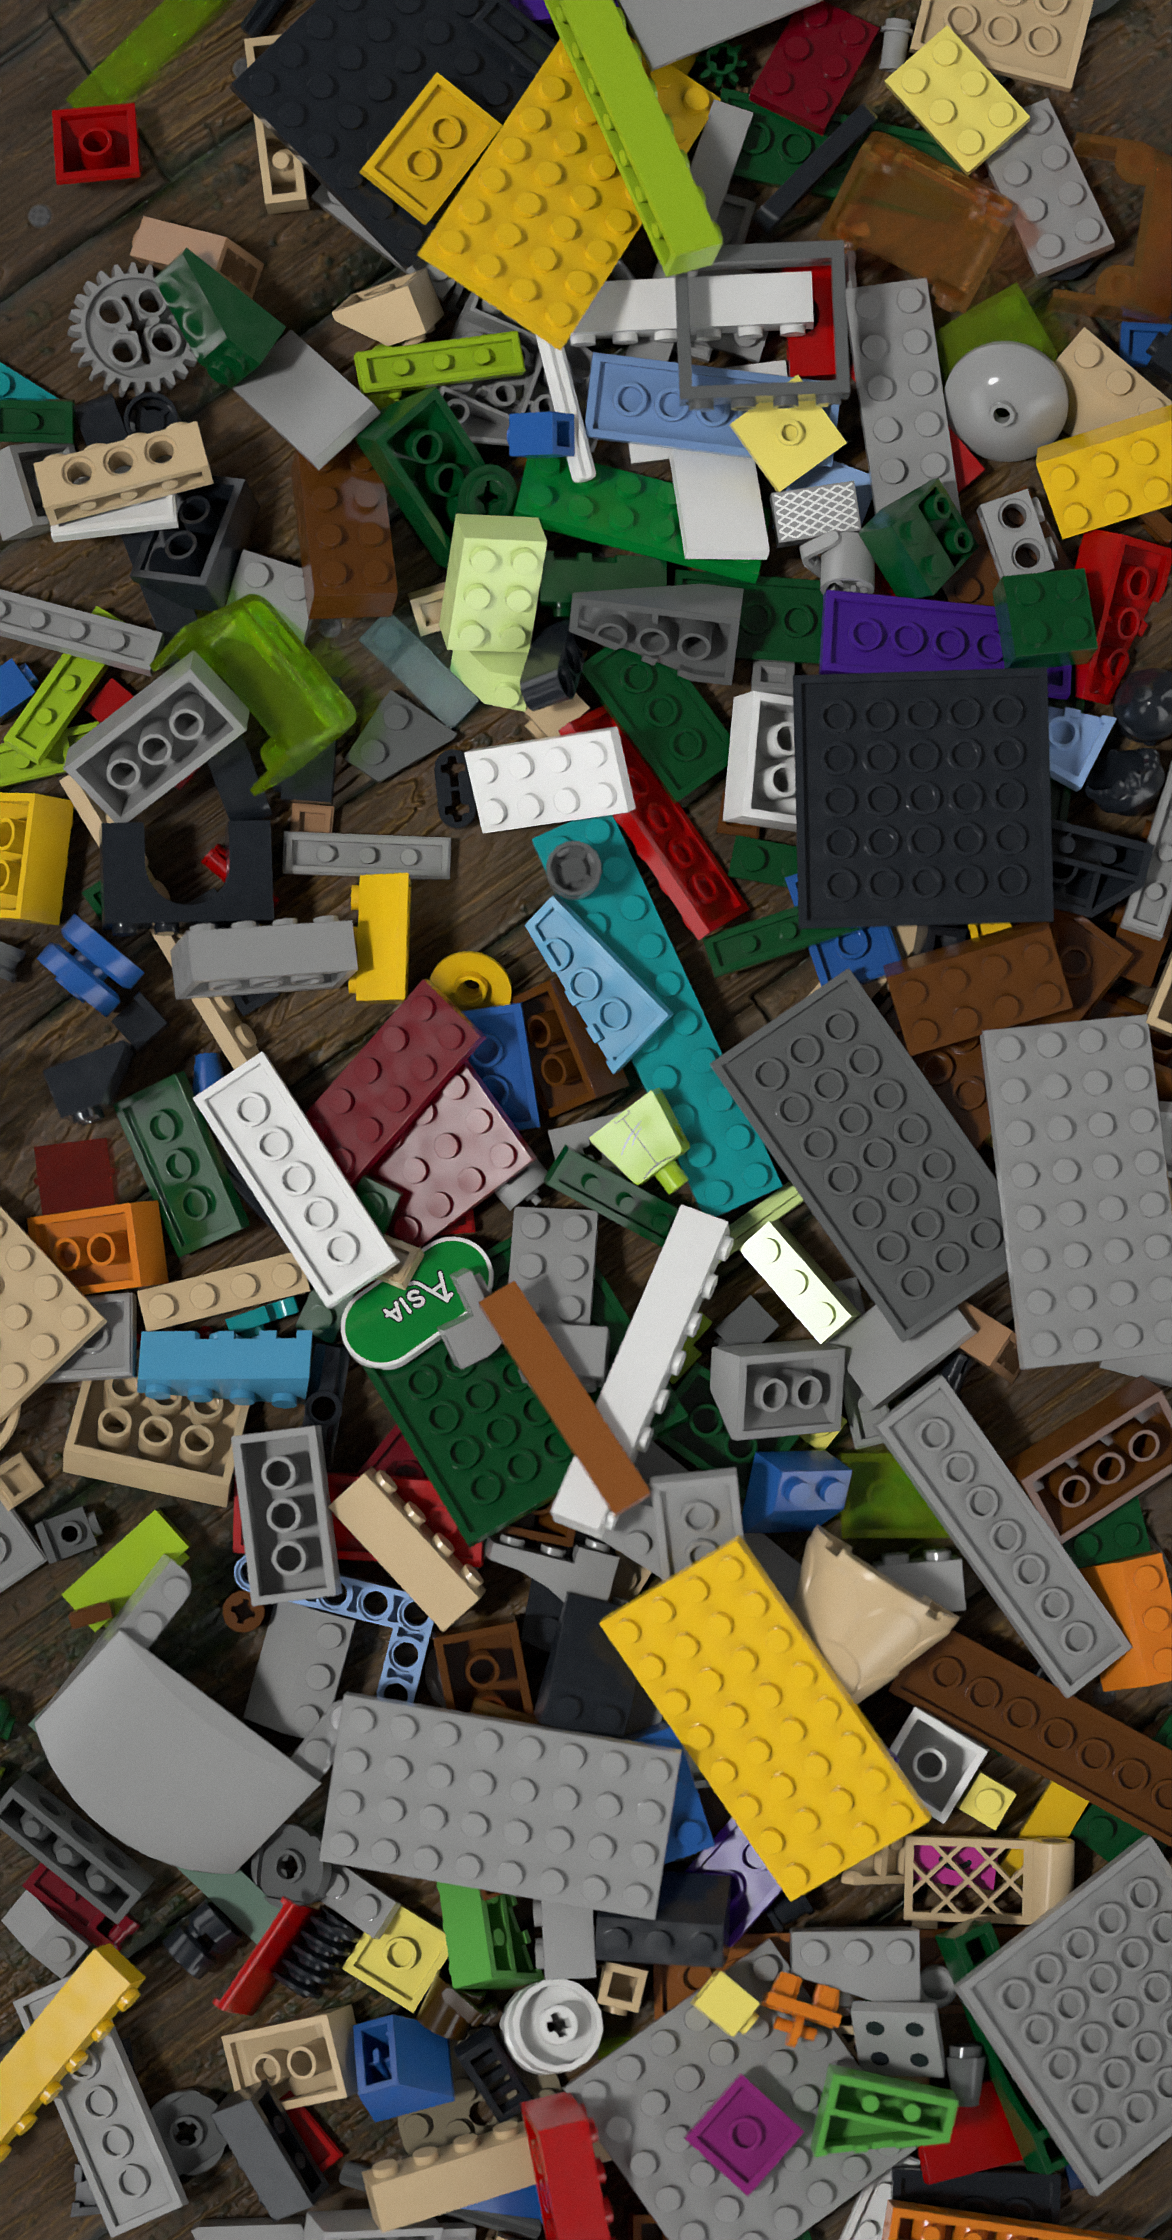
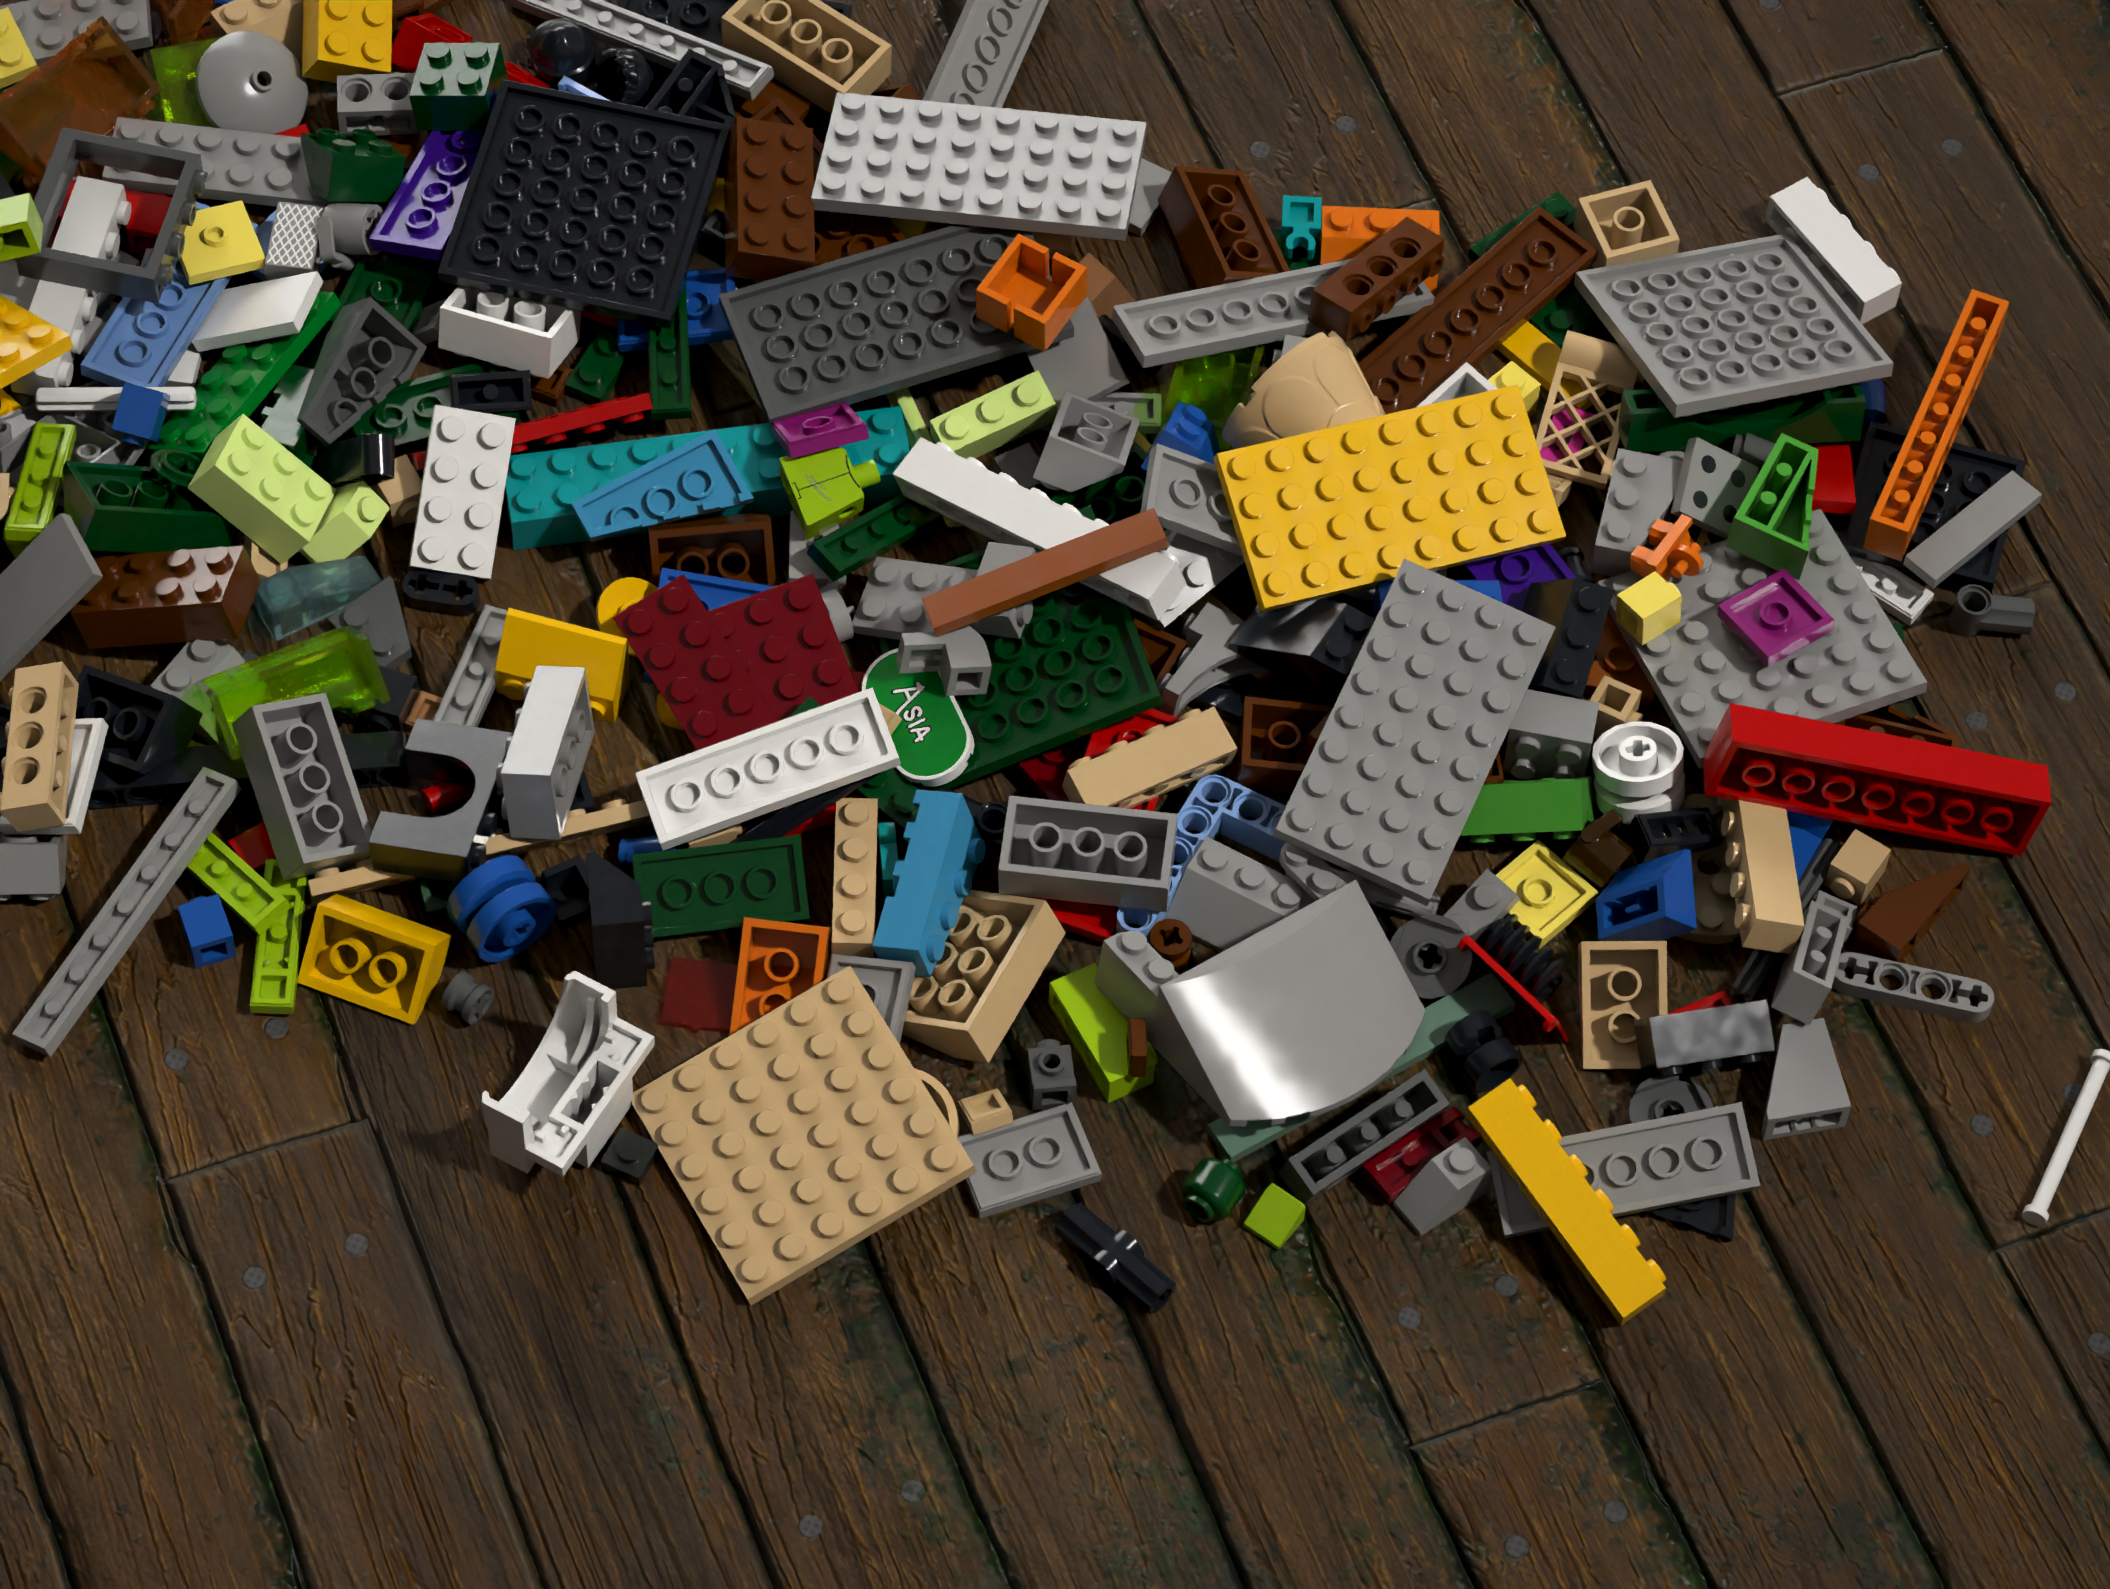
camera: 75 degrees left, 30 degrees down
dark grey wheel [546,841,601,900] -> none
none -> black slope [449,370,533,413]
none -> magenta tile [770,402,869,459]
none -> orange piece [976,233,1087,352]
none -> teal plate [1281,195,1322,260]
none -> reddish brown brick [1308,217,1445,343]

